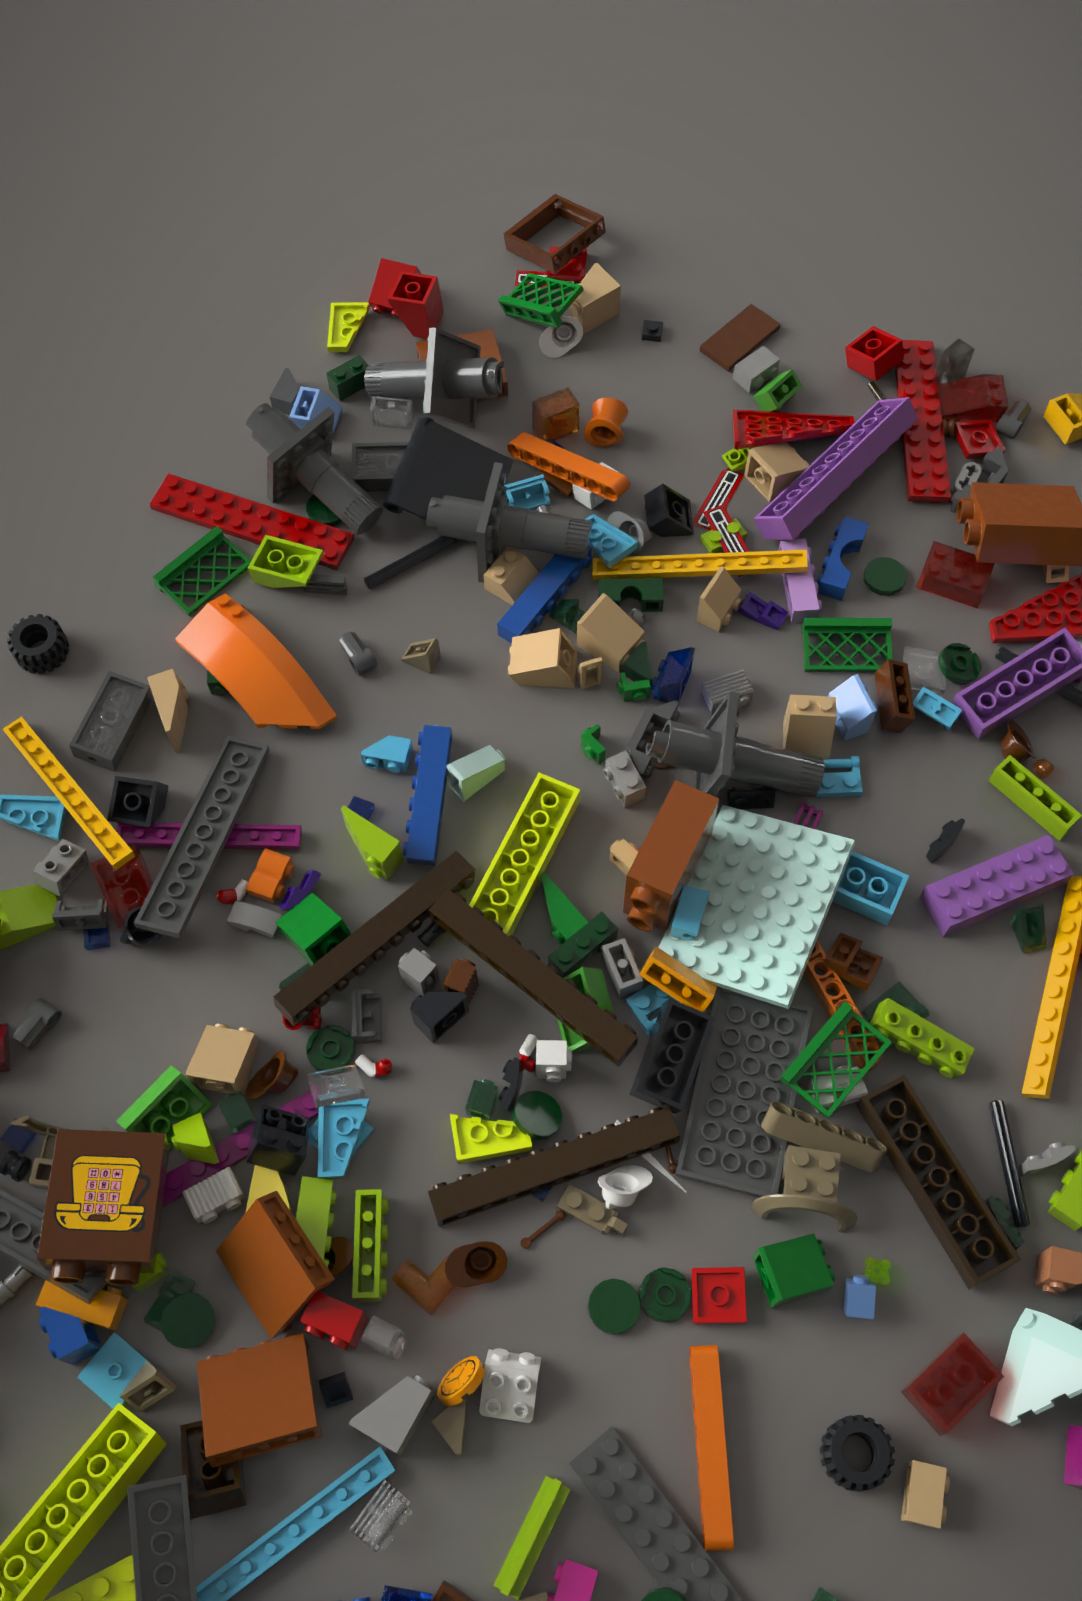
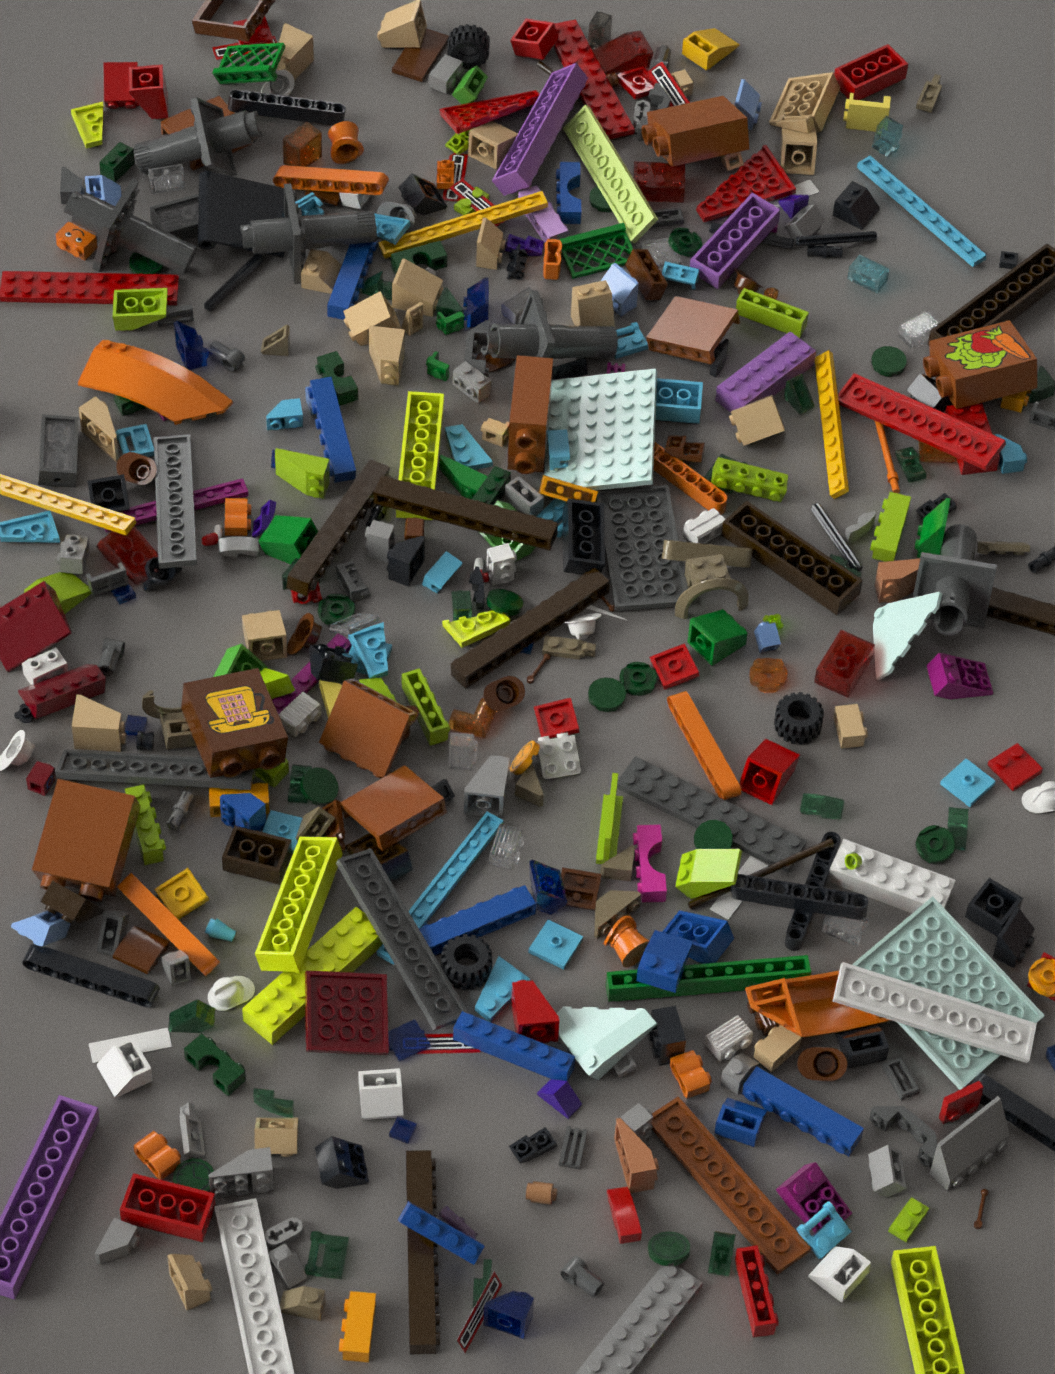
camera: 25 degrees left, 10 degrees down
green fence [153,526,251,616] -> none
clear green brick [218,1091,256,1134] -> none
red brick [300,1291,369,1351] -> none
arm [355,1054,392,1078] -> none
light aqua slope [447,745,505,802] -> none
black plate [642,320,663,342] -> none
green fence [780,1001,892,1119] -> none
none -> orange brick [56,221,98,261]
none -> medium azure plate [115,424,154,457]
none -> reddish brown piece [116,452,157,485]
none -> clear blue slope [174,321,209,370]
none -> dark brown brick [222,825,292,885]
none -> black beam [228,89,346,125]
none -> dark green arch [315,351,358,406]
none -> reddish brown hinge [322,799,345,852]
none -> tan slope [369,325,405,385]
none -> tan slope [377,0,427,48]
none -> medium azure hinge [422,551,463,593]
none -> orange slope [436,160,454,189]
none -> medium azure wing [445,424,493,470]
none -> black tyre [447,24,490,69]
none -> black hinge [506,244,528,280]
none -> red plate [534,698,580,739]
none -> orange brick [543,239,562,280]
none -> yellowish green plate [563,105,658,243]
none -> panel [646,296,740,364]
none -> sticker [647,62,690,107]
none -> dark grey tile [651,207,684,228]
none -> tan brick [670,69,693,97]
none -> tan slope [729,395,785,446]
none -> red slope [739,739,800,805]
none -> clear orange plate [749,658,788,693]

